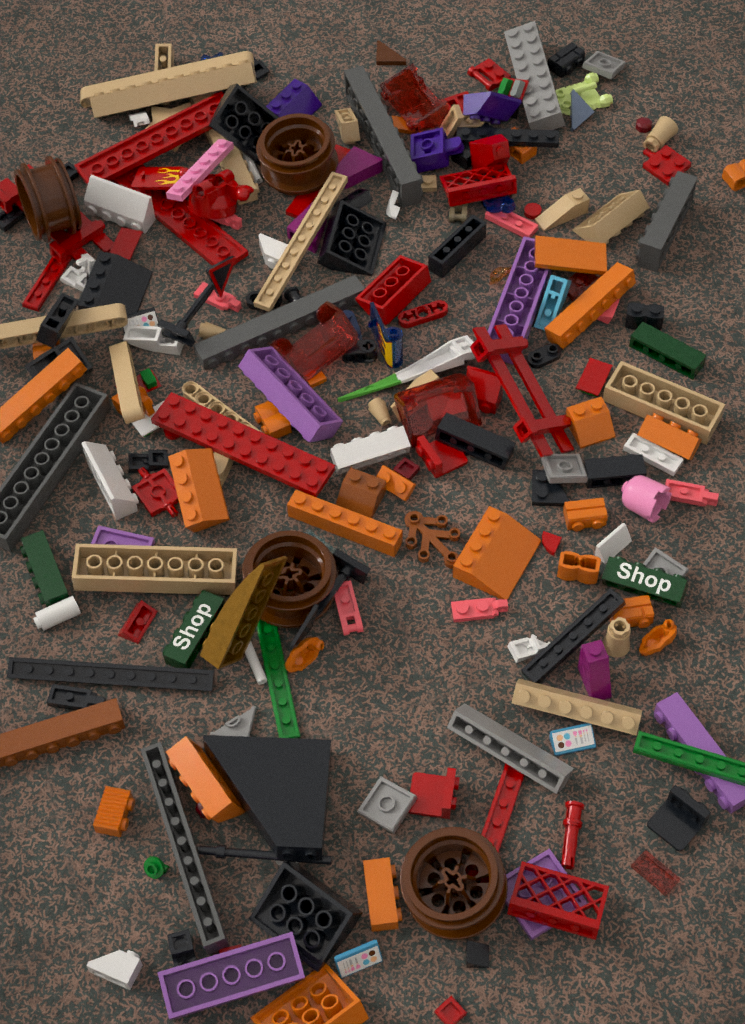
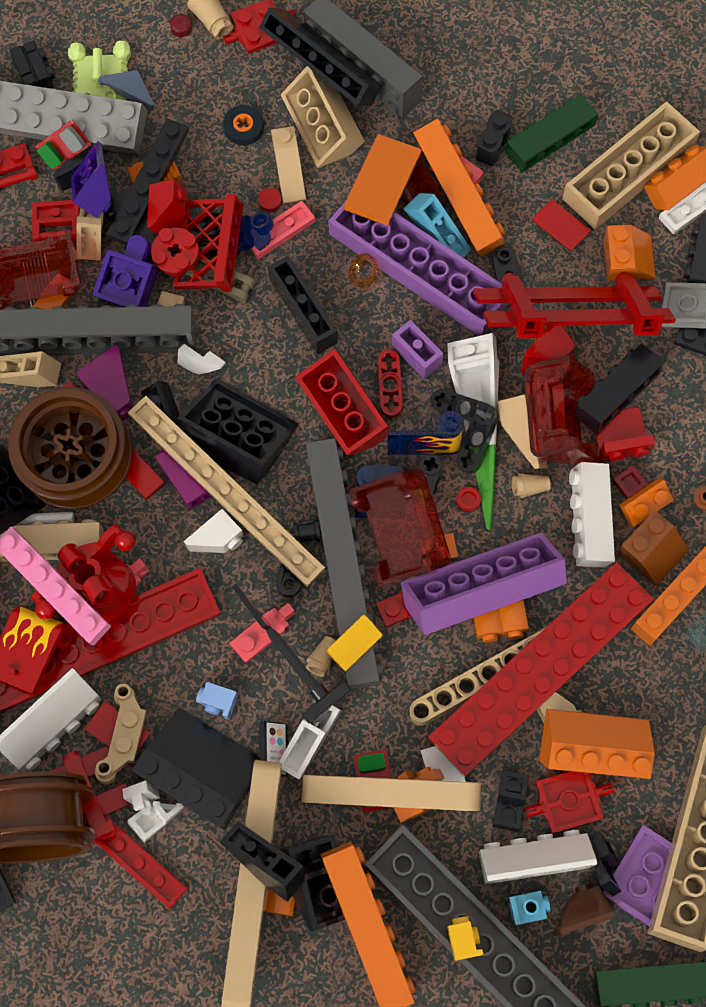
camera: 70 degrees left, 15 degrees up
light grey plate [582,51,626,79] -> none
none -> tan plate [95,684,147,784]
none -> red plate [151,227,200,276]
none -> light blue brick [196,682,238,720]
none -> black bush [223,105,264,146]
none -> black brick [259,7,382,106]
none -> yellow slope [327,614,383,672]
none -> medium lavender brick [392,320,443,380]
none -> black beam [430,389,499,474]
none -> yellow brick [447,916,483,961]
none -> red tile [456,487,481,512]
none -> medium azure brick [507,891,551,926]
none -> reddish brown slope [554,883,614,936]
none -> black slope [593,832,622,897]

